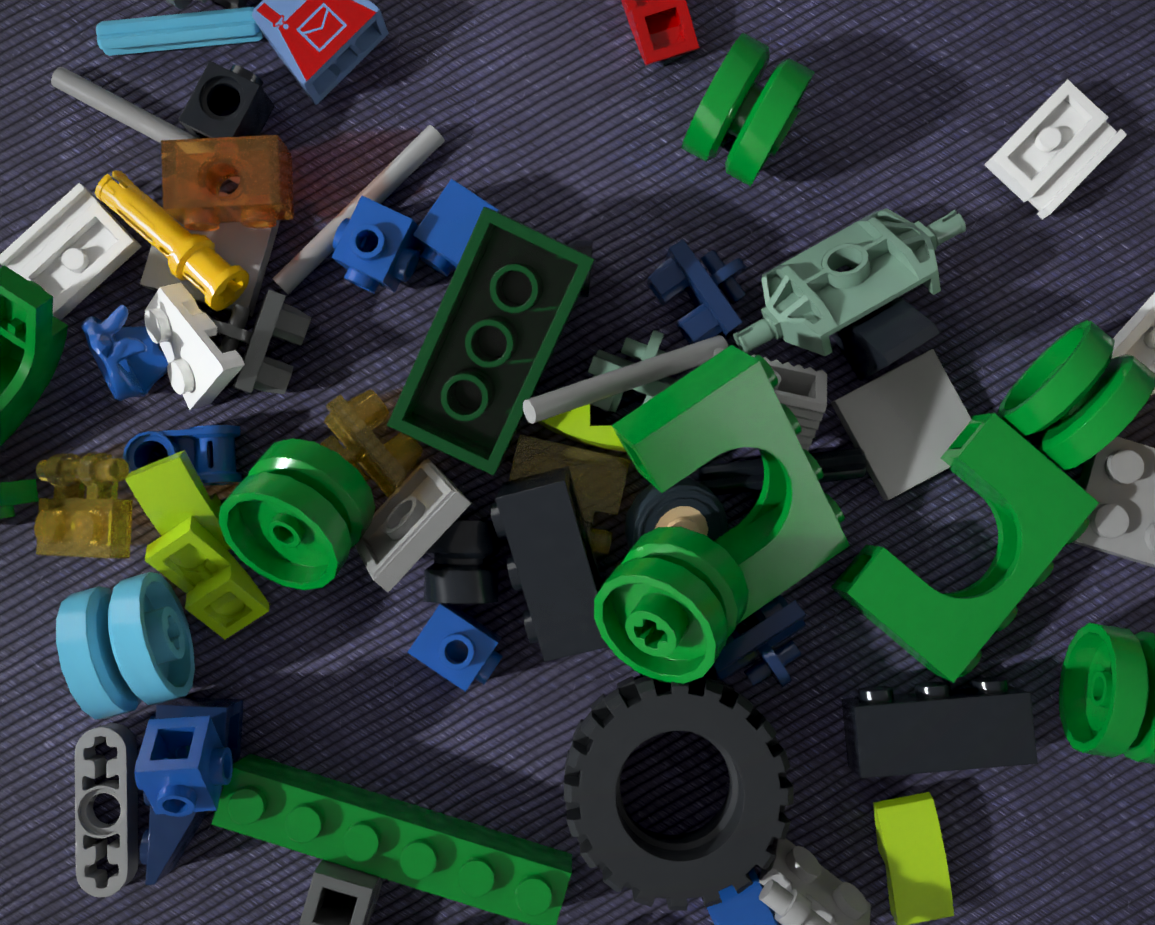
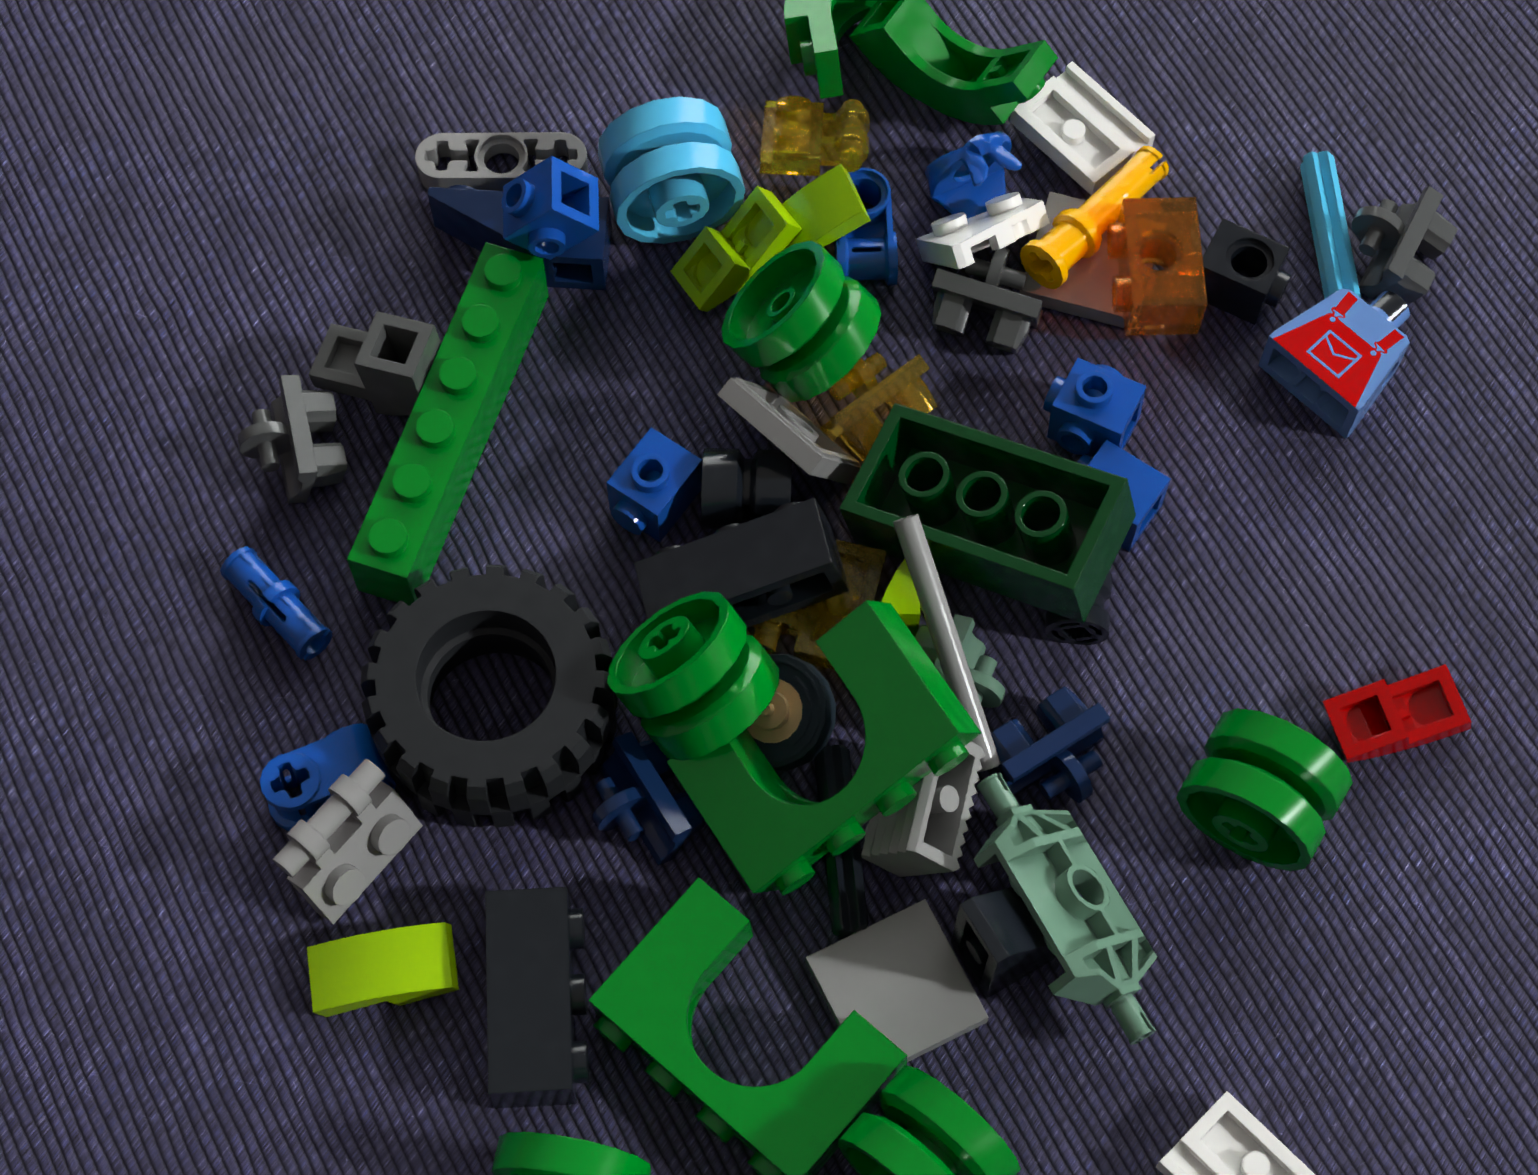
camera: 90 degrees right, 20 degrees down
light grey bar [51,67,255,188] -> none
light grey bar [272,124,445,295] -> none

